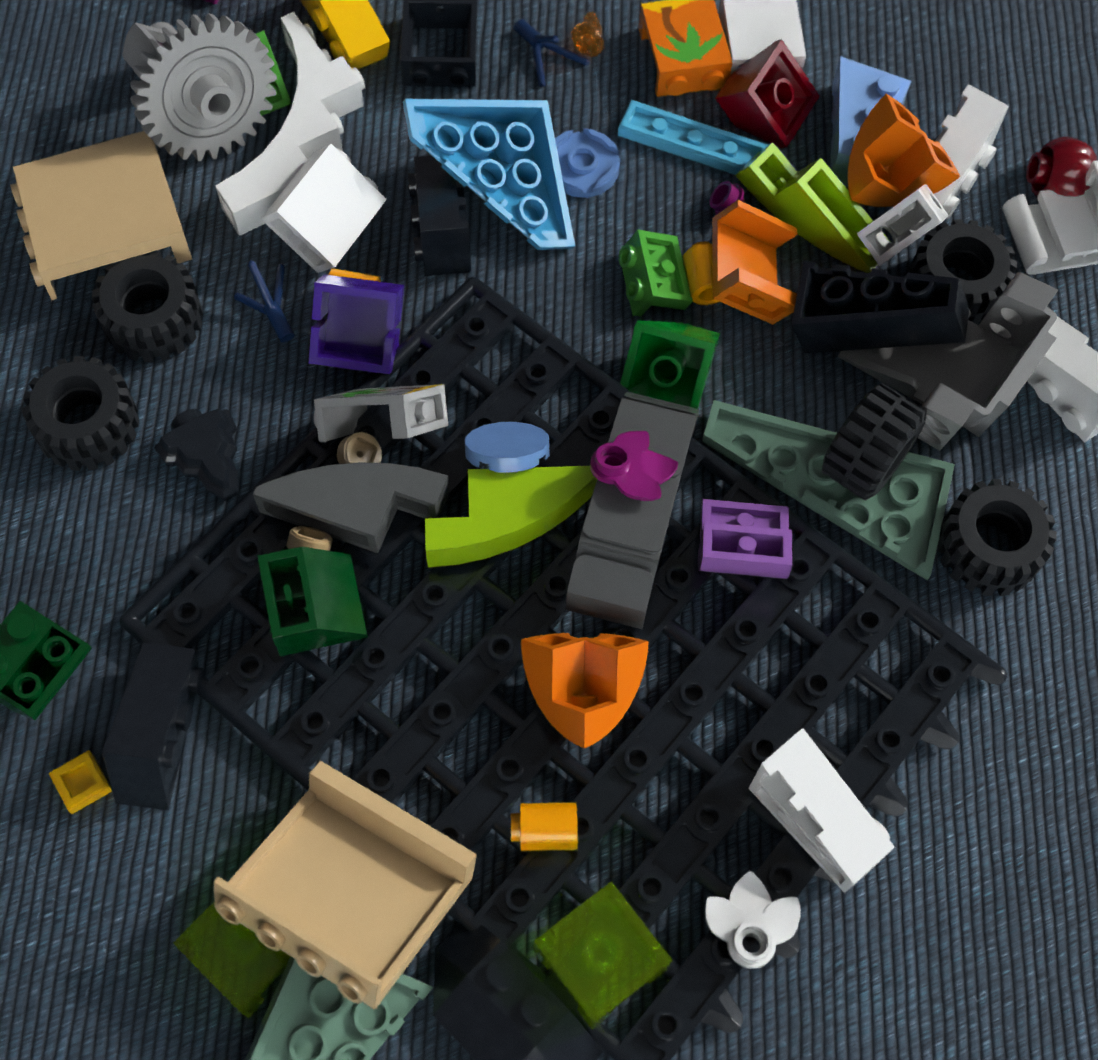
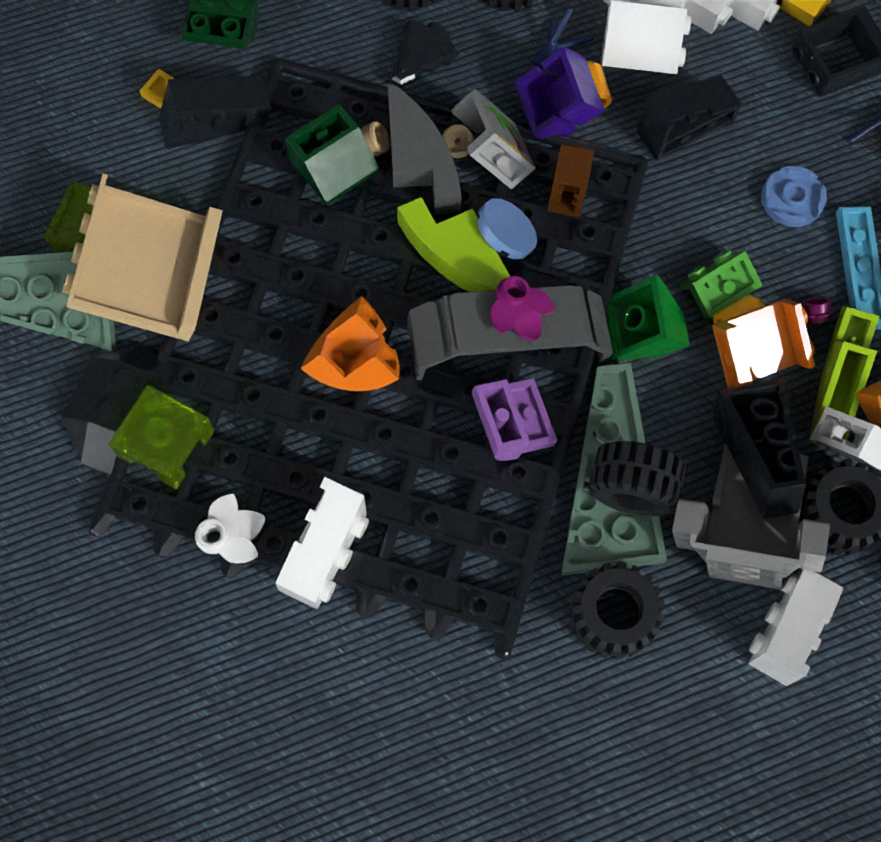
camera: 65 degrees right, 5 degrees up
dark azure slope [403,99,575,250] -> none
light orange brick [511,802,578,851] -> none
none -> reddish brown brick [547,144,594,218]

